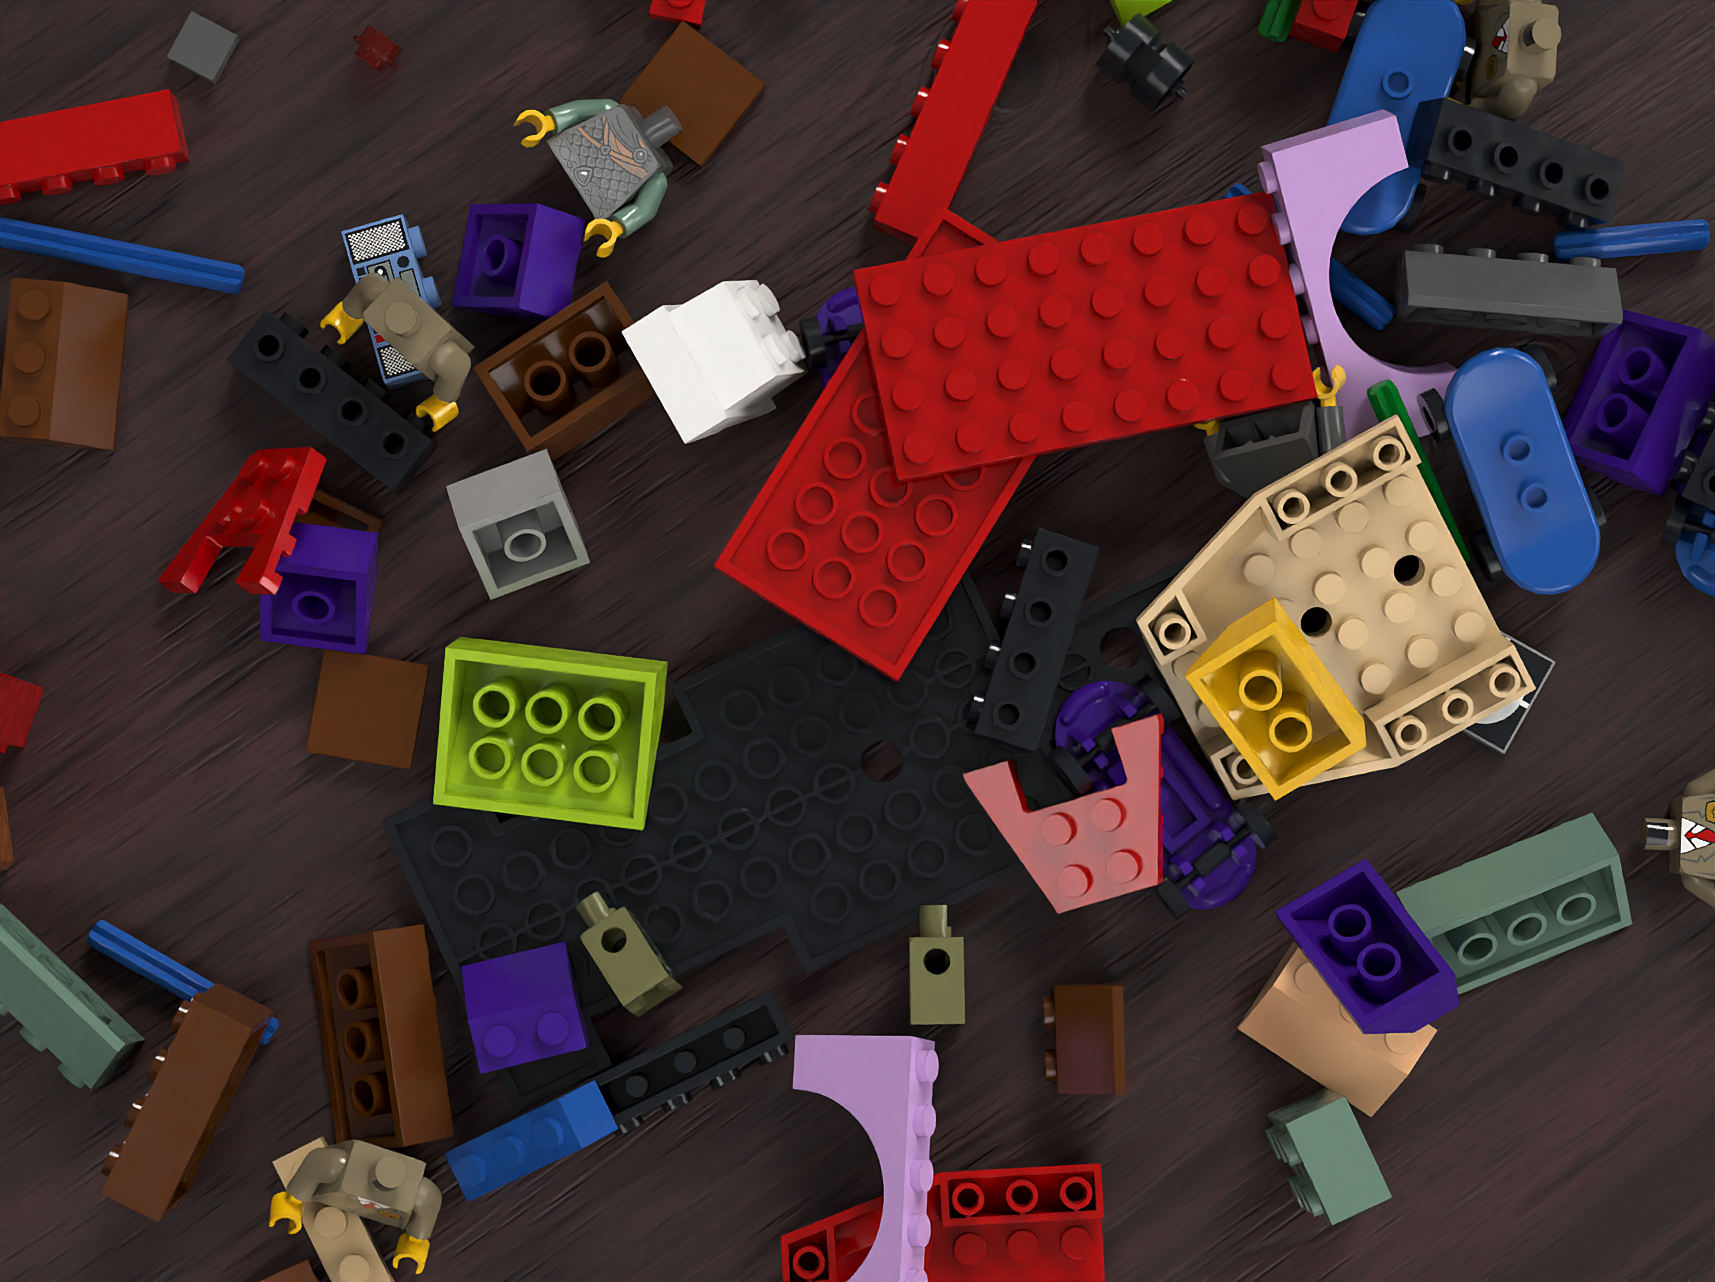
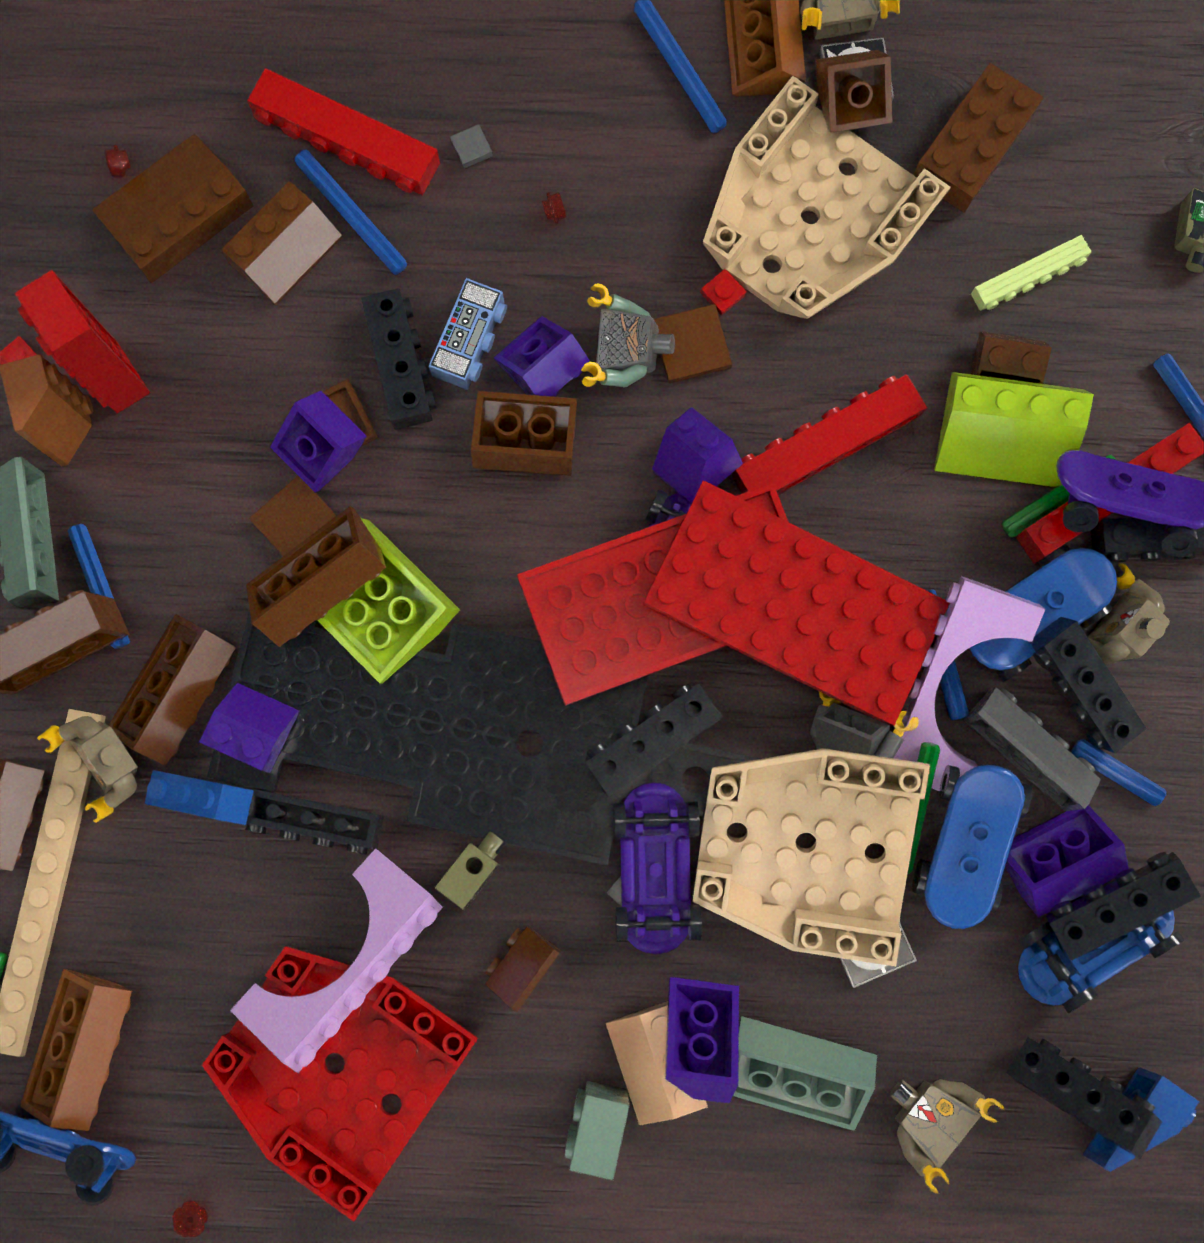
camera: 40 degrees right, 5 degrees down
red wing [158,447,327,595] -> none
dark tan torso [320,273,475,432] -> none
light grey brick [446,449,590,600] -> none
olive torso [576,890,683,1018] -> none
white piece [622,280,809,444] -> none
wing [963,713,1164,914] -> none
black wheel [1095,12,1196,113] -> none
yellow slope [1185,597,1366,801] -> none
none -> reddish brown slope [246,506,386,647]
none -> dark purple slope [652,407,743,504]

